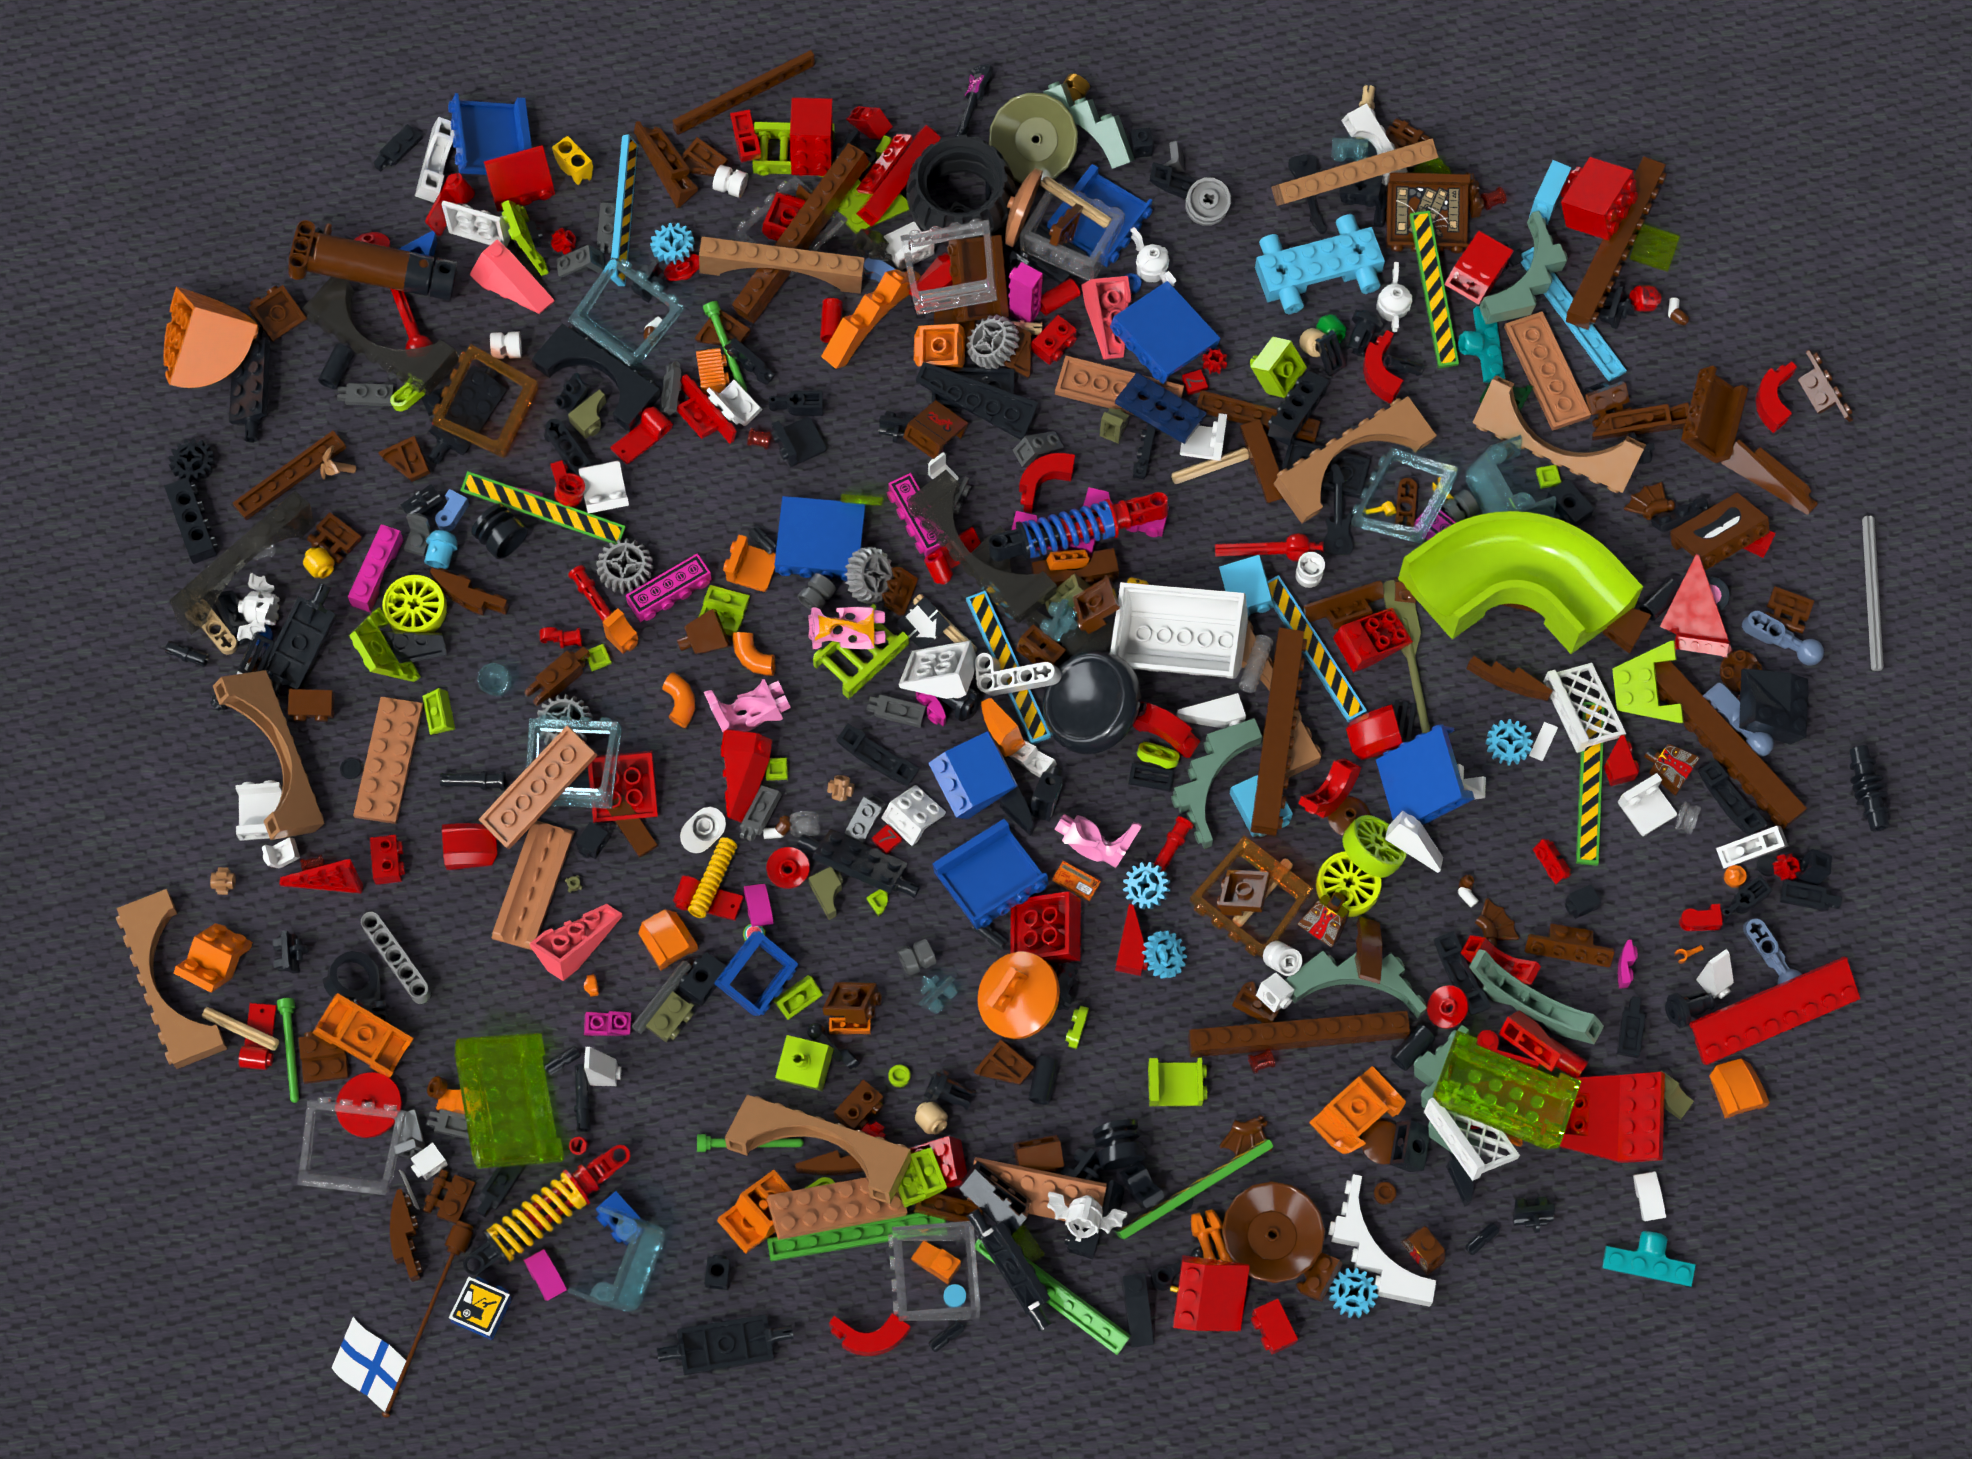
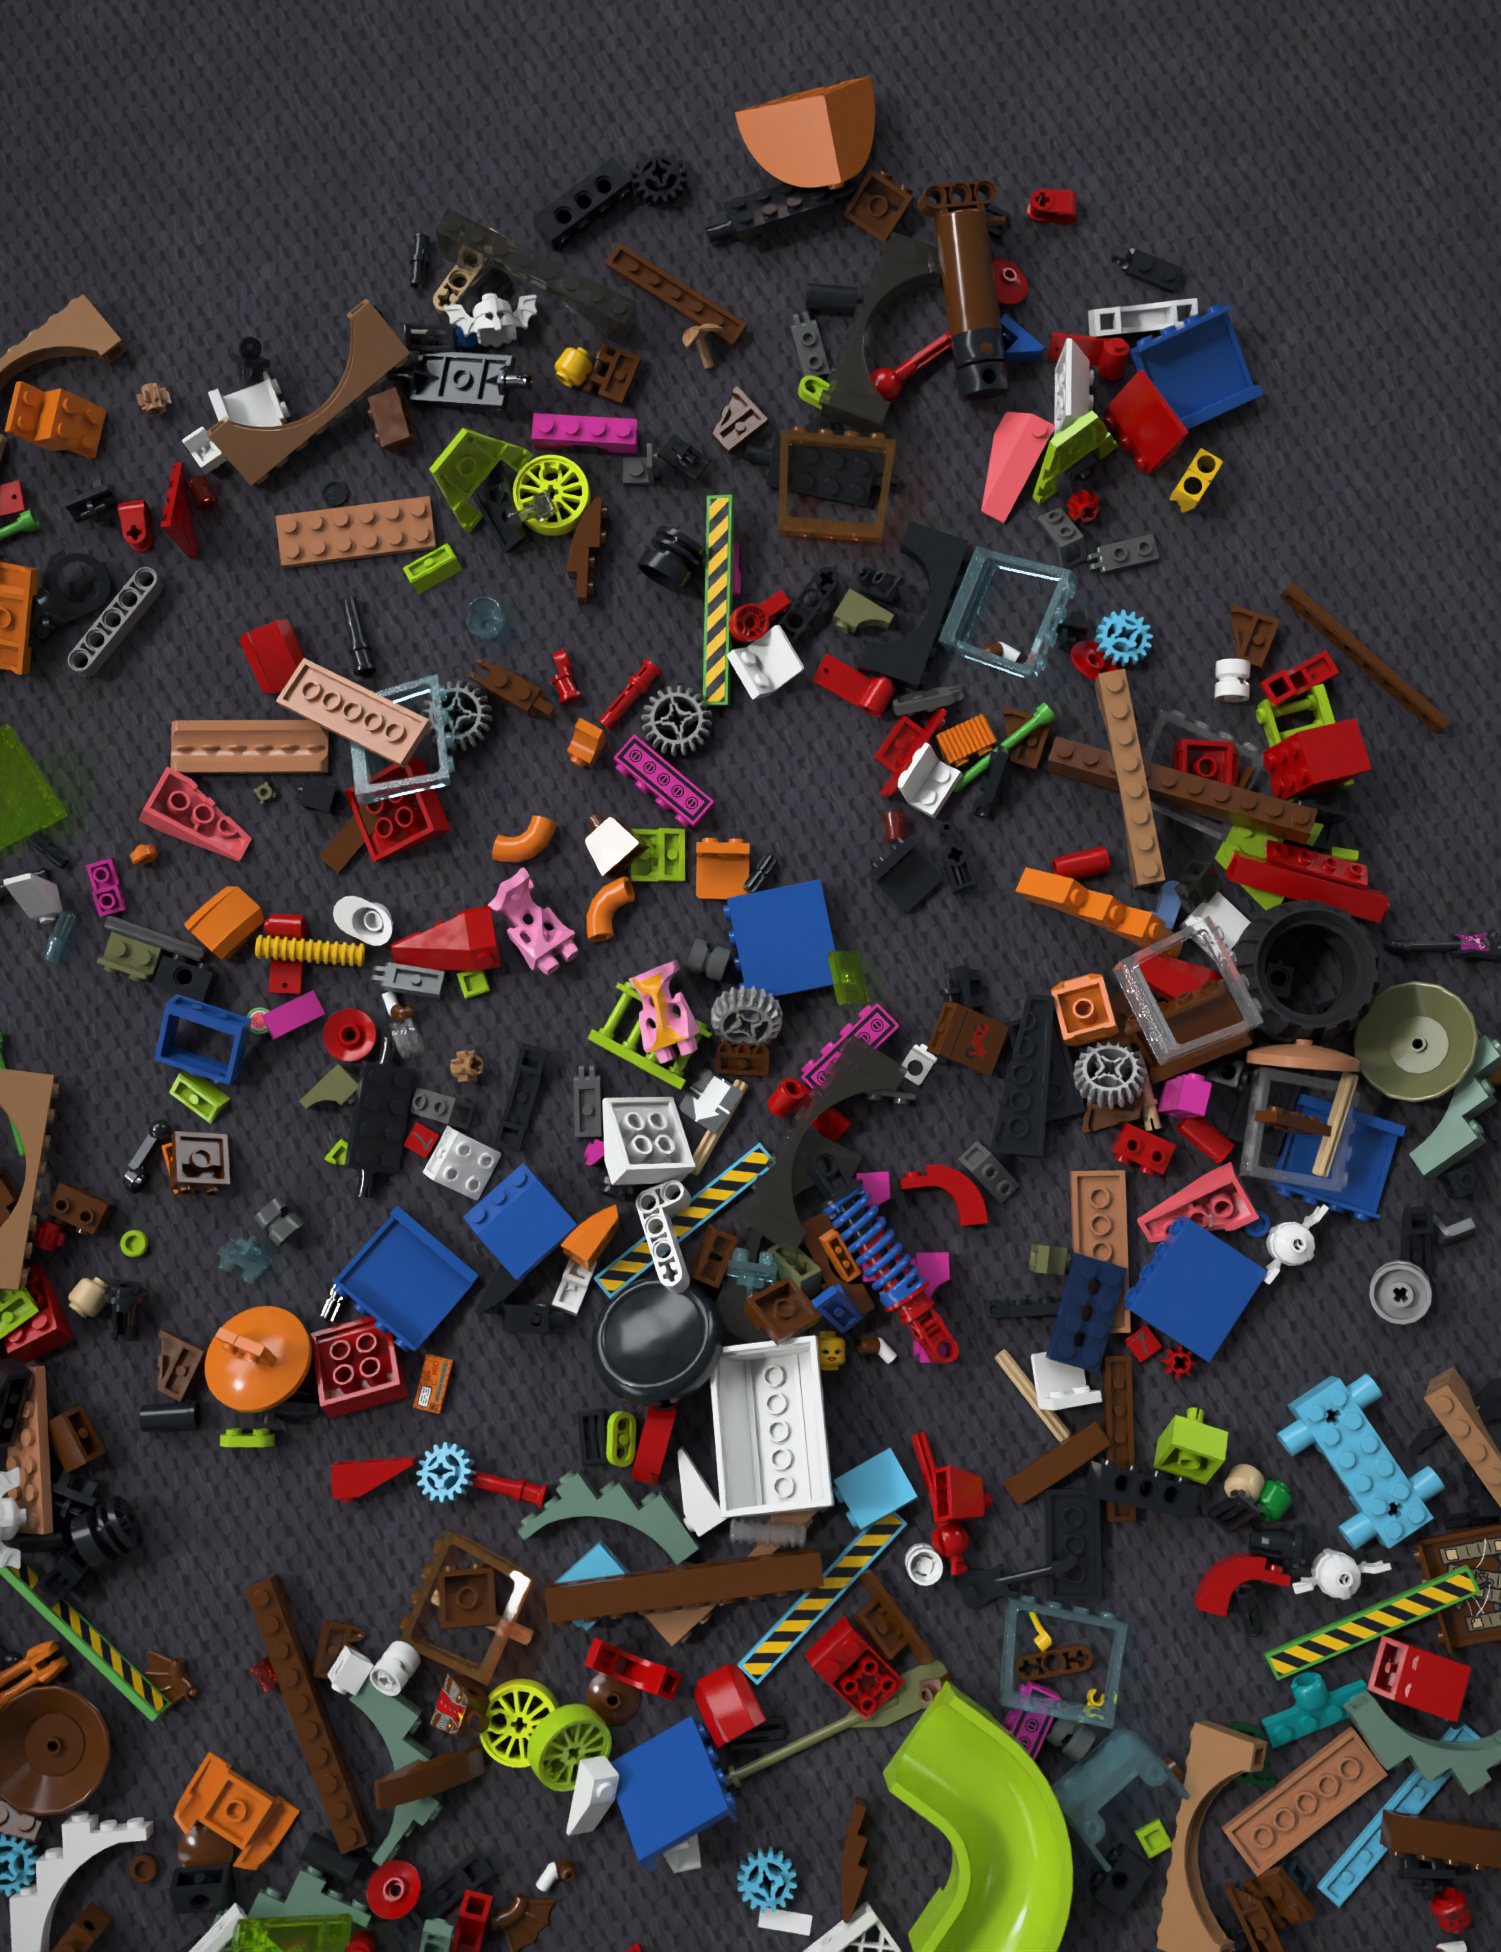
camera: 75 degrees right, 15 degrees up
red brick [370,835,405,885] -> none
medium azure piece [424,530,458,569] -> none
medium blue leg [435,489,469,532] -> none
white wheel [490,331,522,359] -> none
lime tile [587,644,612,671] -> none
tile [610,134,638,286] -> none
reddish brown wedge [634,121,698,208] -> none
lime brick [775,1035,834,1091] -> none
red slope [846,106,893,140] -> none
bright pink hips [1055,814,1142,868] -> none
medium azure gear [1142,931,1187,979] -> none
lime panel [1148,1058,1207,1106] -> none
medium nougat arch [1274,397,1436,524] -> none
none -> clear light blue axle [41,911,76,964]
none -> red piece [118,499,153,553]
none -> black hips [230,336,270,382]
none -> clear smoke leg [505,491,557,531]
none -> blue slope [812,1284,864,1334]
none -> arm [856,1337,897,1364]
none -> red torso [931,1465,992,1523]
none -> red piece [1027,189,1077,225]

